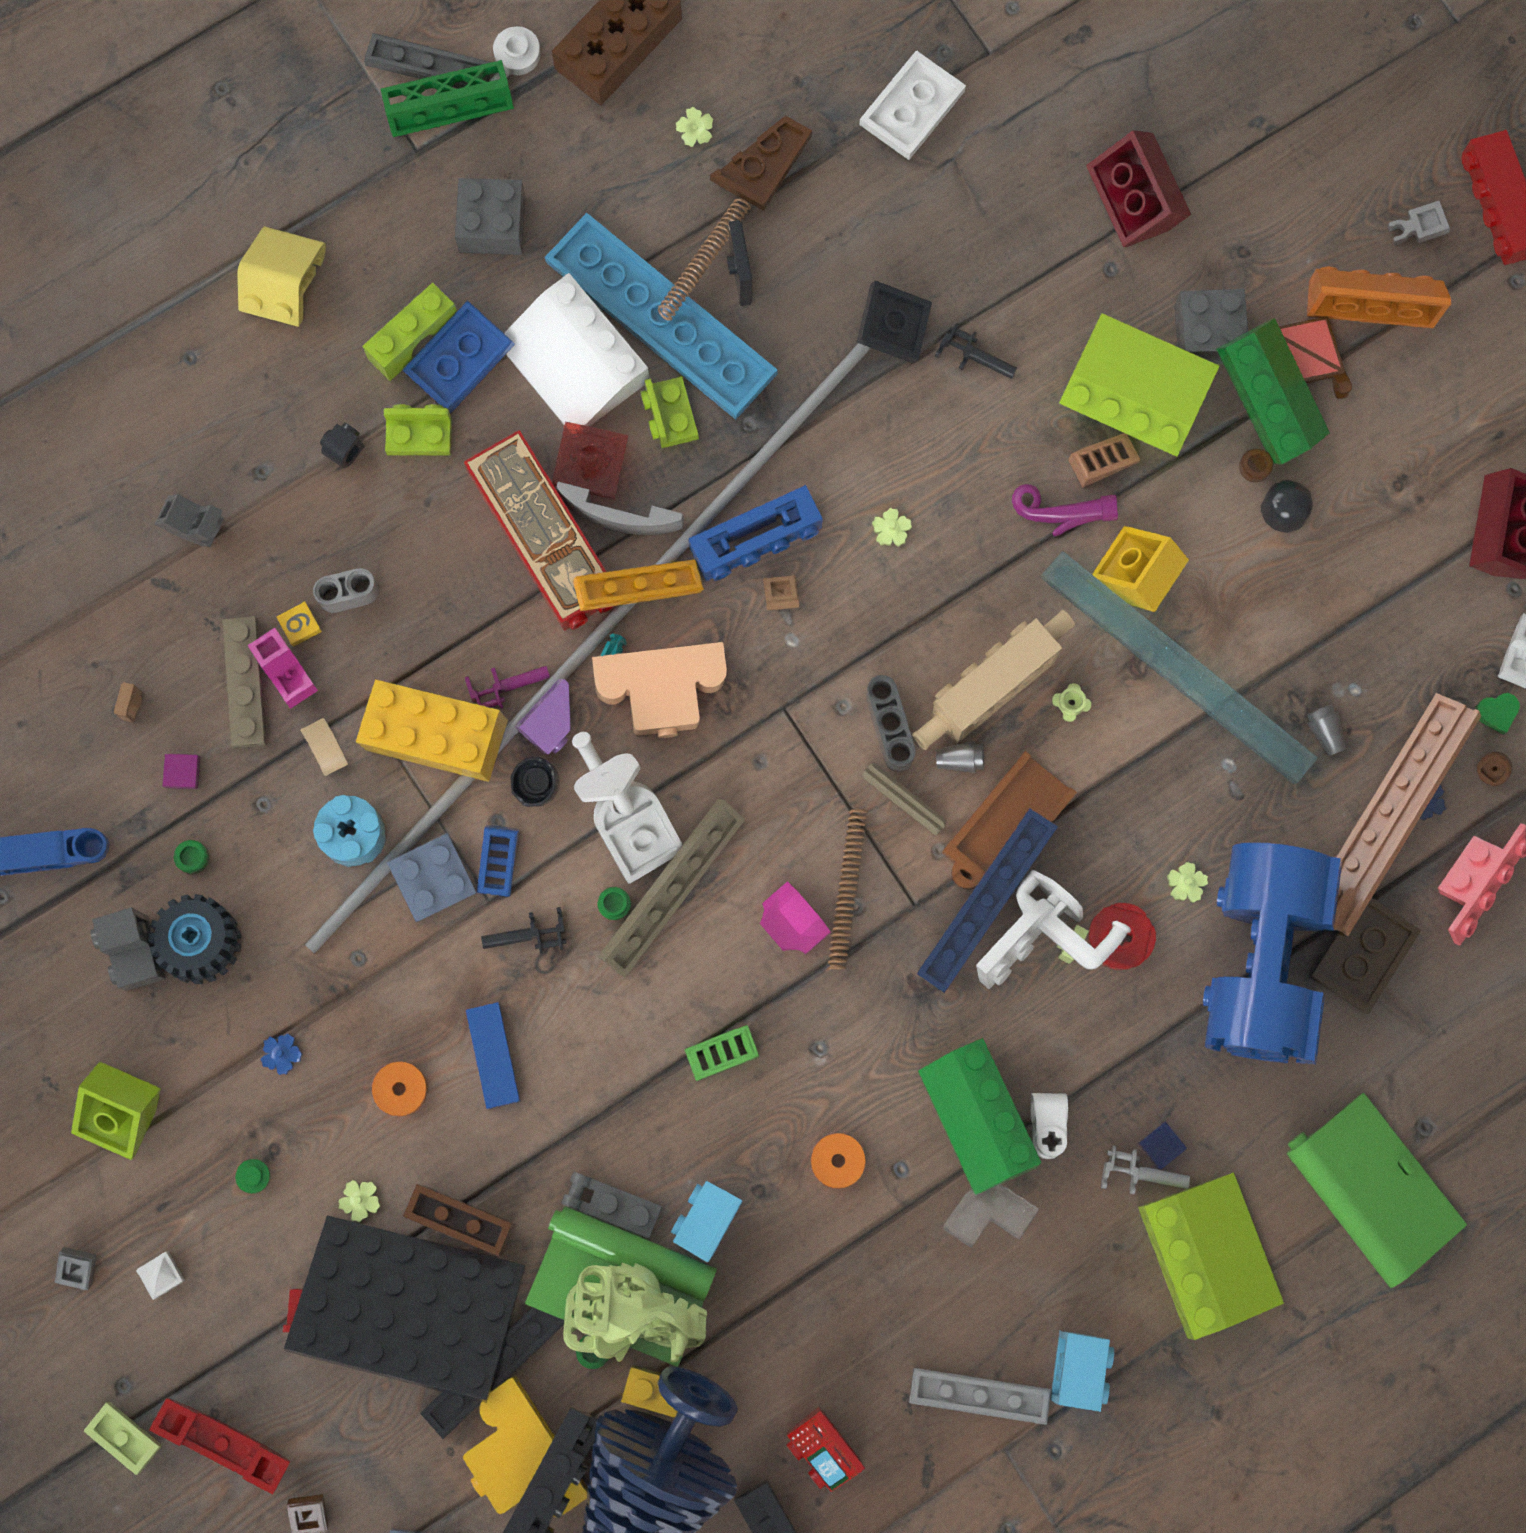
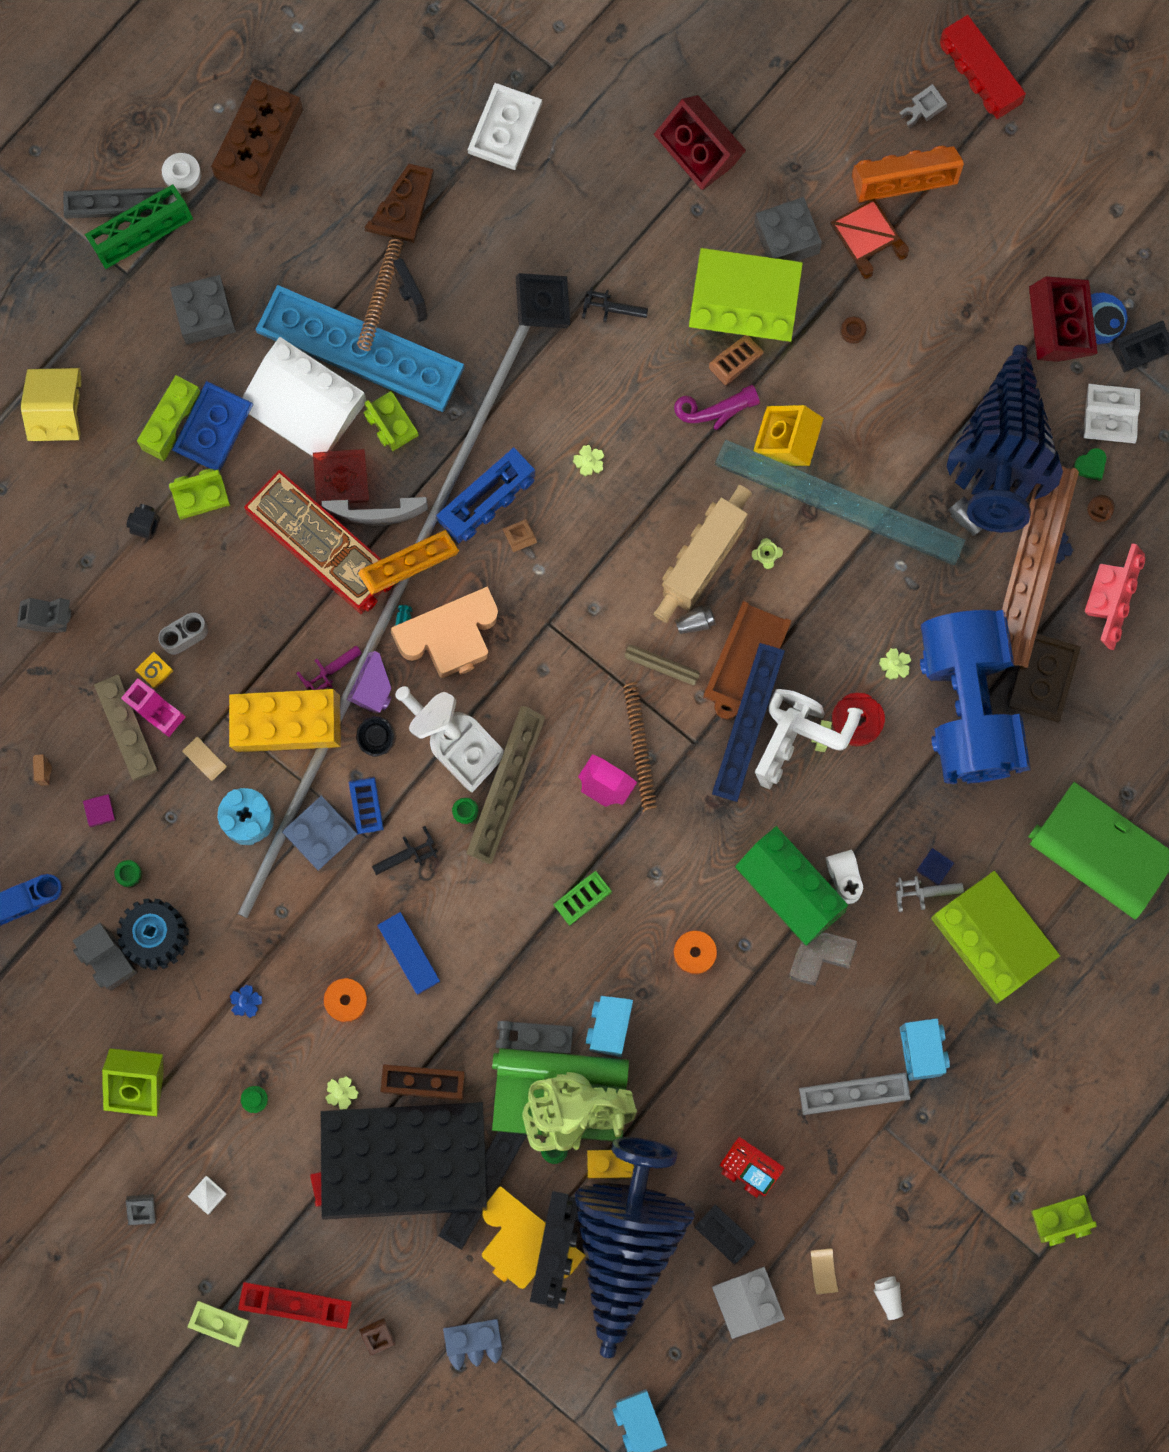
camera: 15 degrees left, 0 degrees up
yellowish green plant [676,107,713,147] -> none
dark grey beam [866,675,916,772] -> none
green slope [1216,318,1330,464] -> none
black hair [1261,480,1313,533] -> none
none -> dark blue plant [946,345,1063,533]

